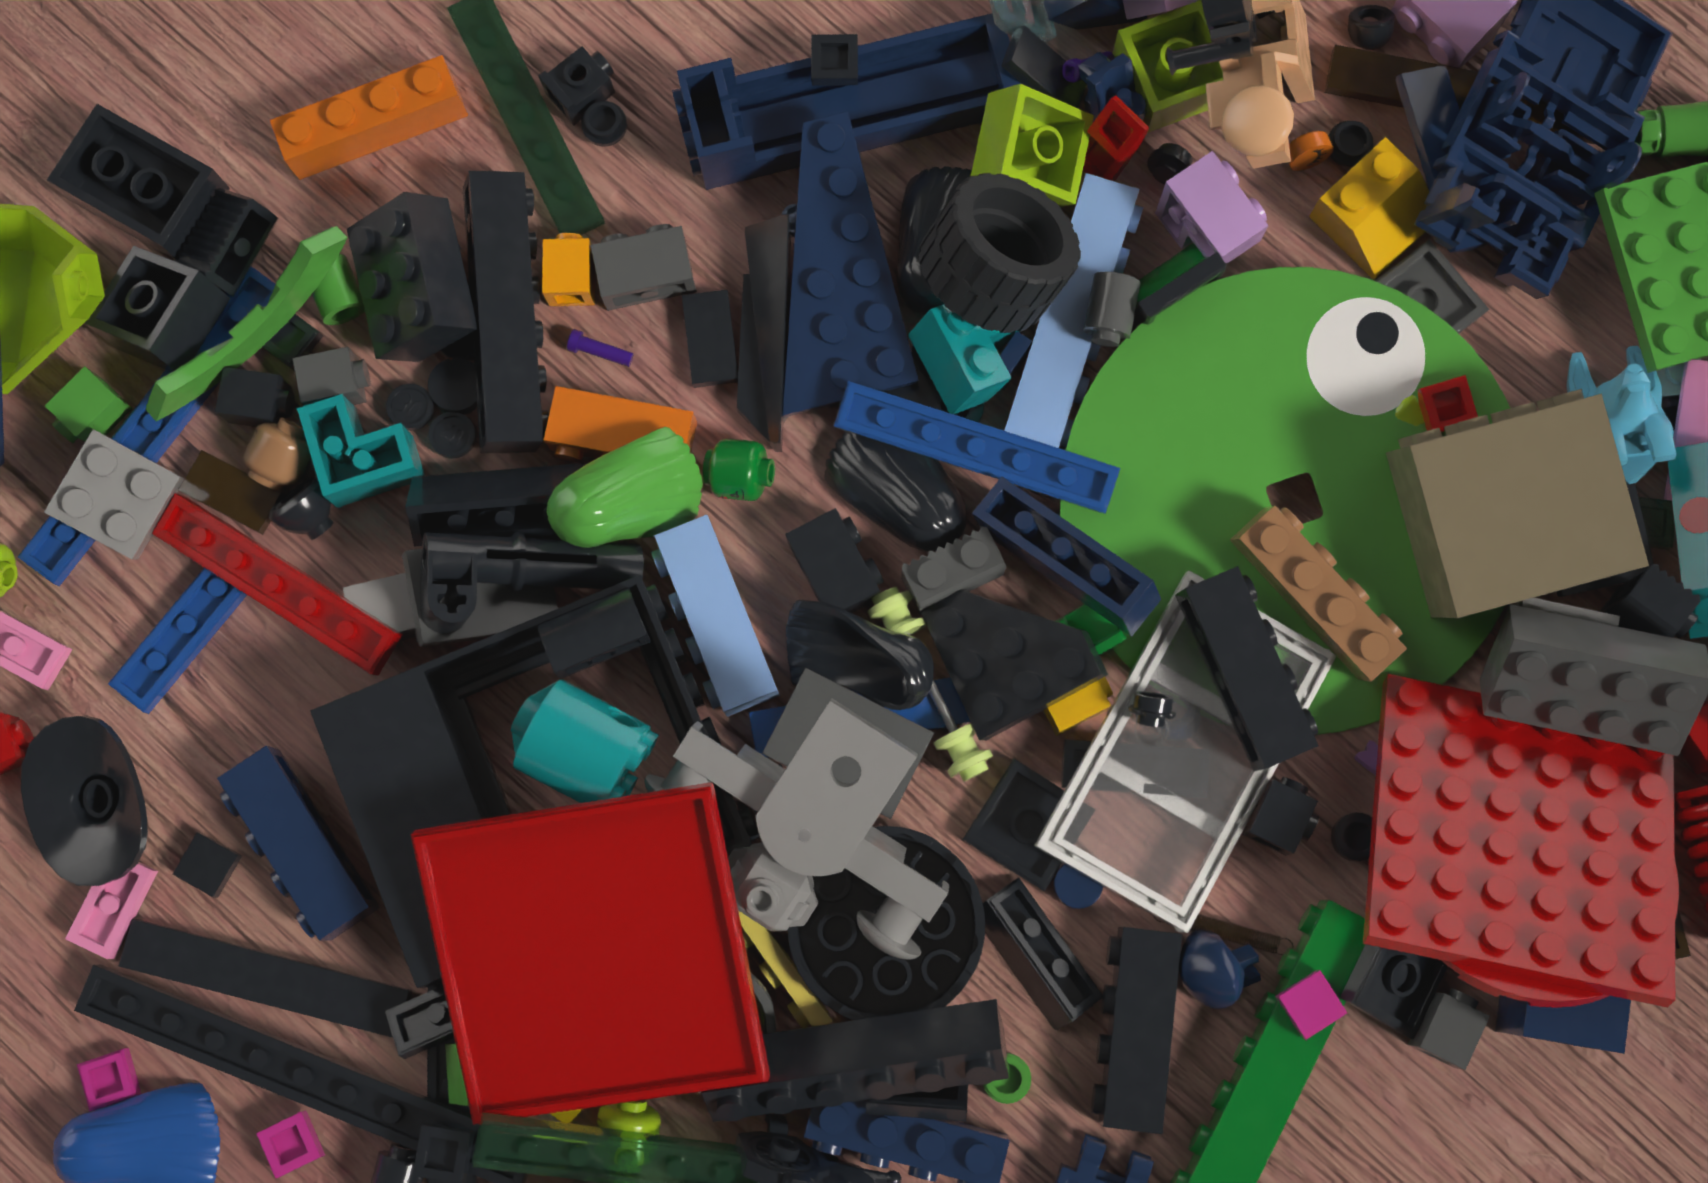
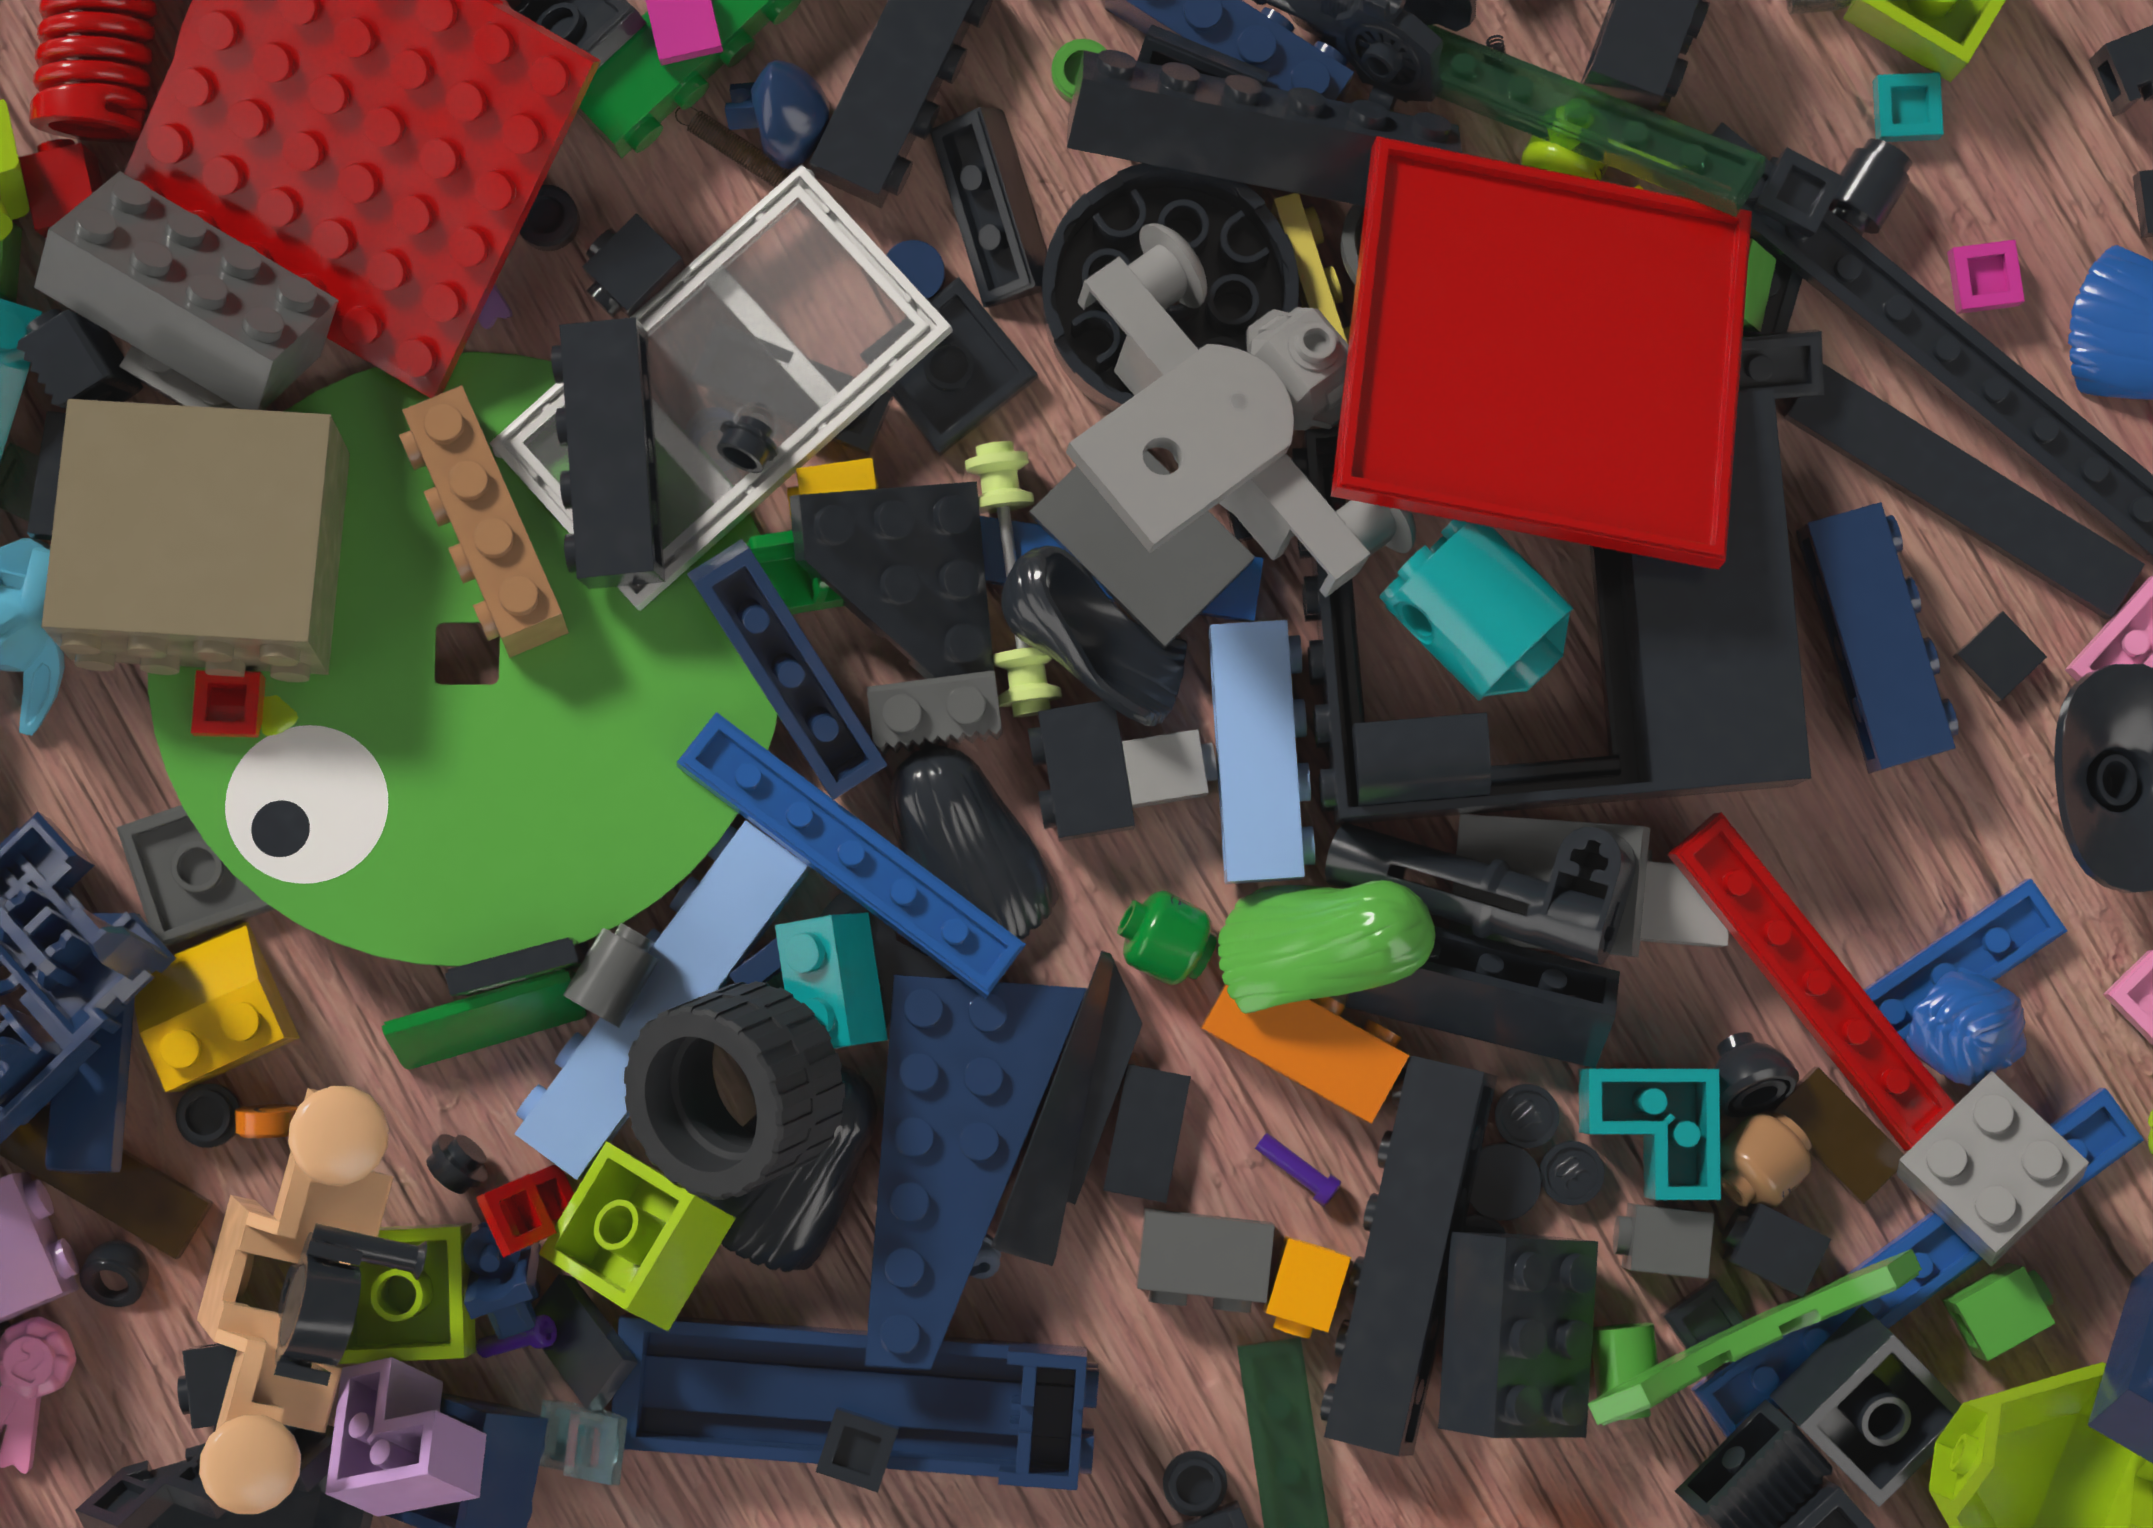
camera: 170 degrees left, 5 degrees up
lavender brick [1155,151,1269,264] -> none
none -> light grey brick [1122,729,1218,809]
none -> blue hair [1905,967,2027,1086]

